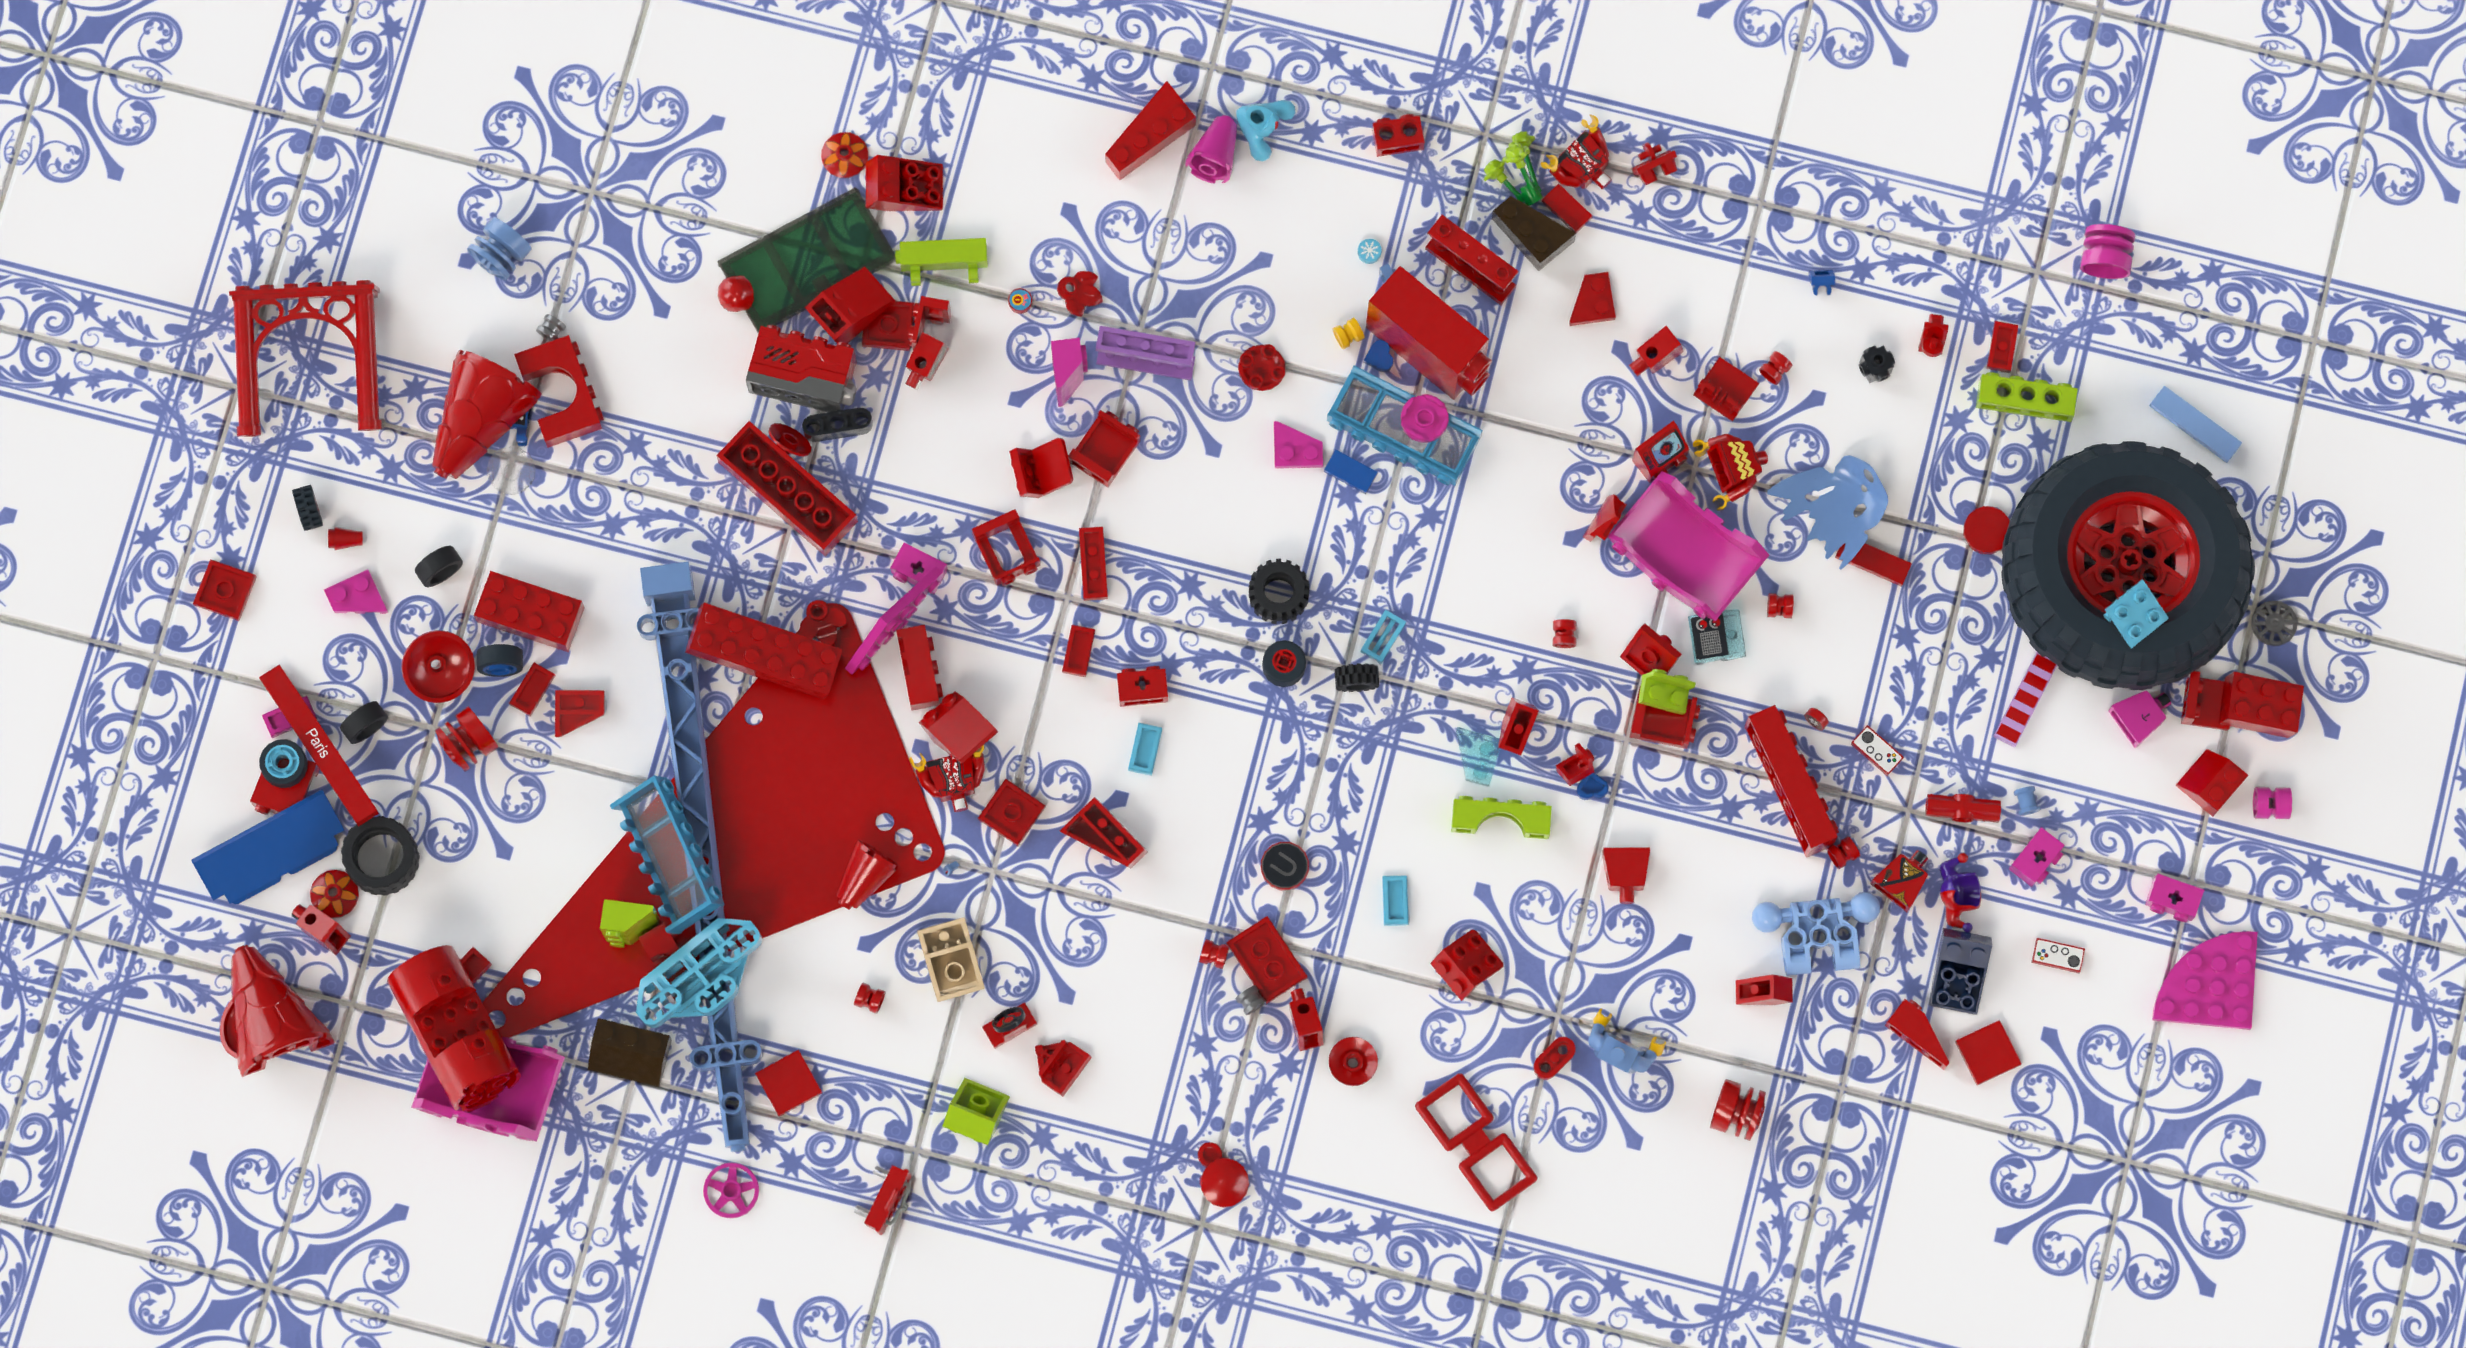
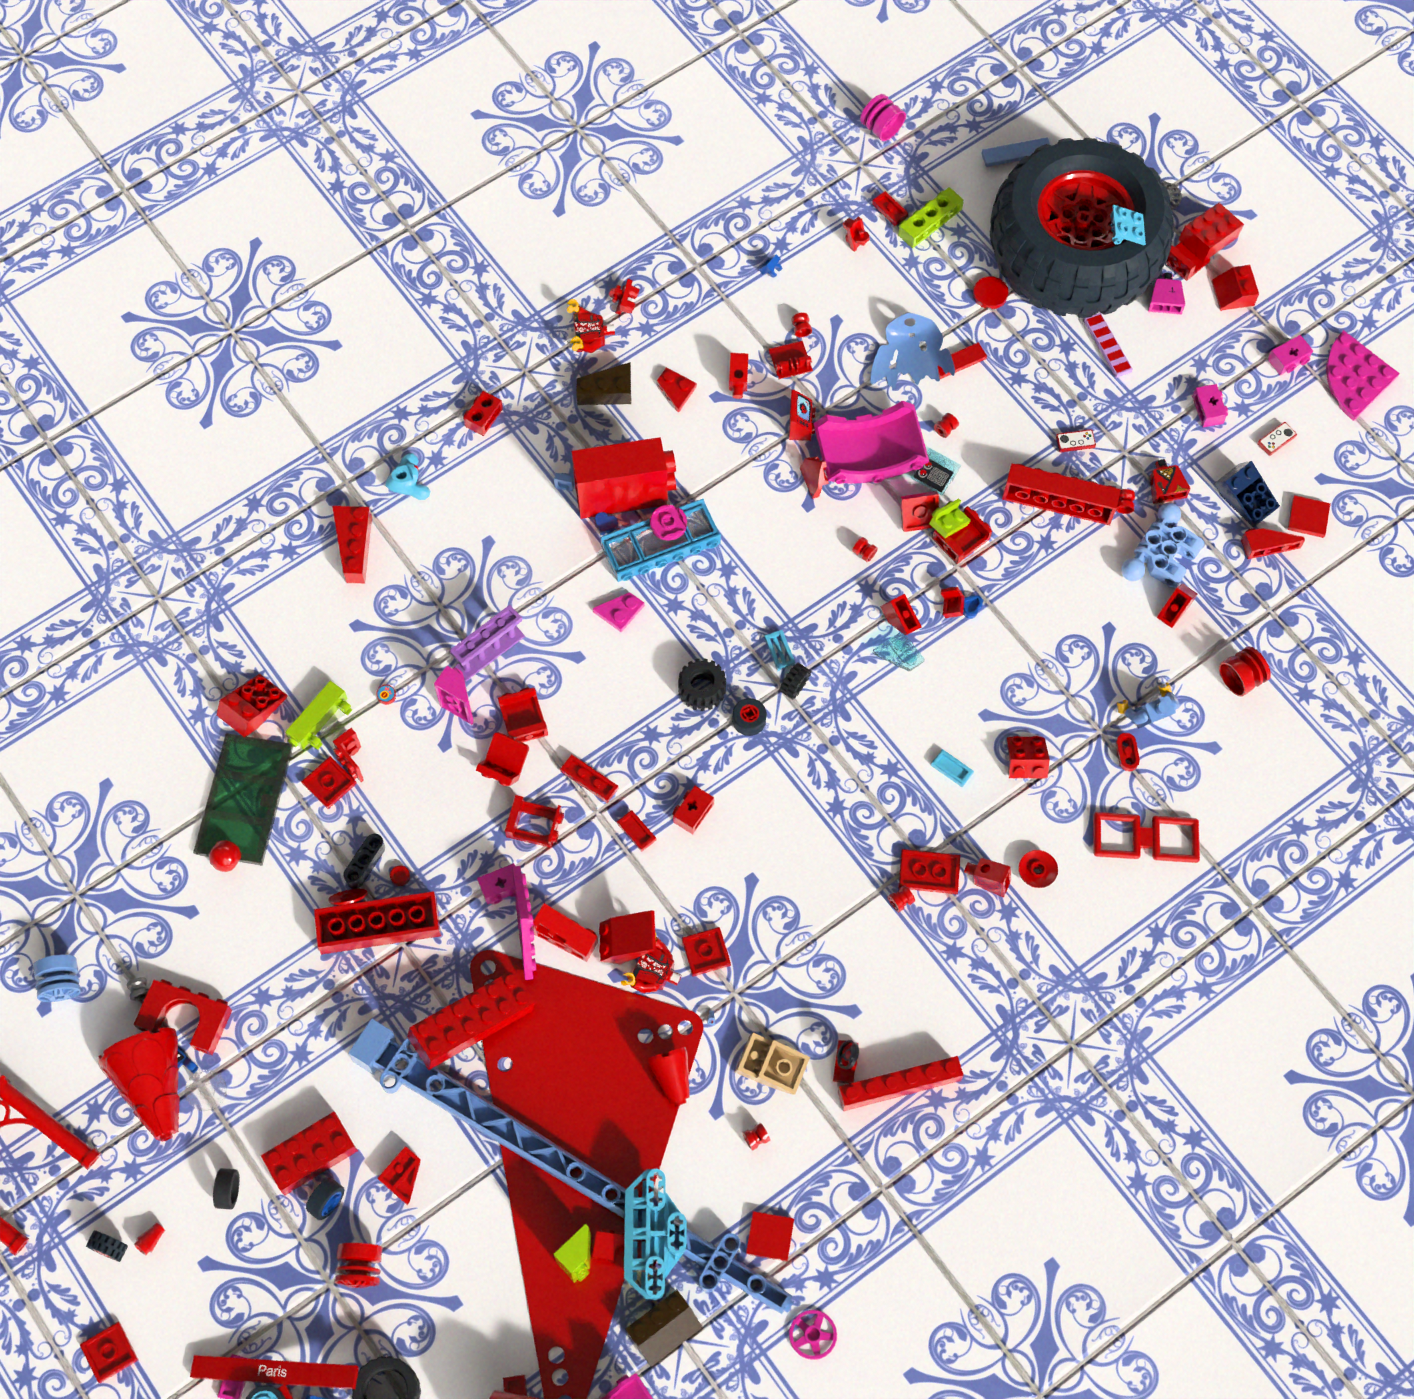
camera: 50 degrees left, 10 degrees down
dark pink wing [324,569,388,614] -> none
black tyre [340,701,388,744] -> none
red dish [401,630,475,703] -> none
red tile [509,662,556,717] -> none
window [610,775,725,934] -> none
piece [745,325,857,412] -> none
red plate [800,600,847,646] -> none
red slope [805,267,896,344] -> none
red dish [821,132,868,178] -> none
red piece [854,1165,912,1235] -> none
red torso [905,332,949,390] -> none
lime slope [942,1078,1010,1145] -> none
red slope [1035,1040,1092,1097] -> none
red plate [1057,271,1103,317] -> none
red wedge [1060,797,1148,869] -> none
medium azure tile [1128,723,1162,776] -> none
dark pink cone [1185,115,1237,184] -> none
red tile [1198,1142,1222,1167] -> none
red dish [1199,1158,1249,1208] -> none
flat silver wheel [1235,985,1266,1015] -> none
red dish [1238,344,1286,391] -> none
black tile [1261,842,1309,891] -> none
blue tile [1324,449,1378,494] -> none
yellow wheel [1332,317,1365,350] -> none
medium azure tile [1357,239,1382,264] -> none
red fence [1425,215,1519,306] -> none
lime arch [1451,796,1552,839] -> none
plant [1484,131,1543,206] -> none
red tile [1542,183,1593,234] -> none
red torso [1602,847,1650,904] -> none
red torso [1693,434,1768,511] -> none
red tile [1804,708,1829,731] -> none
black brick [1858,345,1895,384] -> none
red piece [1925,794,2001,823] -> none
dark purple piece [1940,853,1981,933] -> none
medium blue bush [2013,786,2041,816] -> none
dark pink wheel [2253,787,2292,819] -> none
none -> red tile [390,865,410,886]
none -> red brick [837,1056,964,1112]

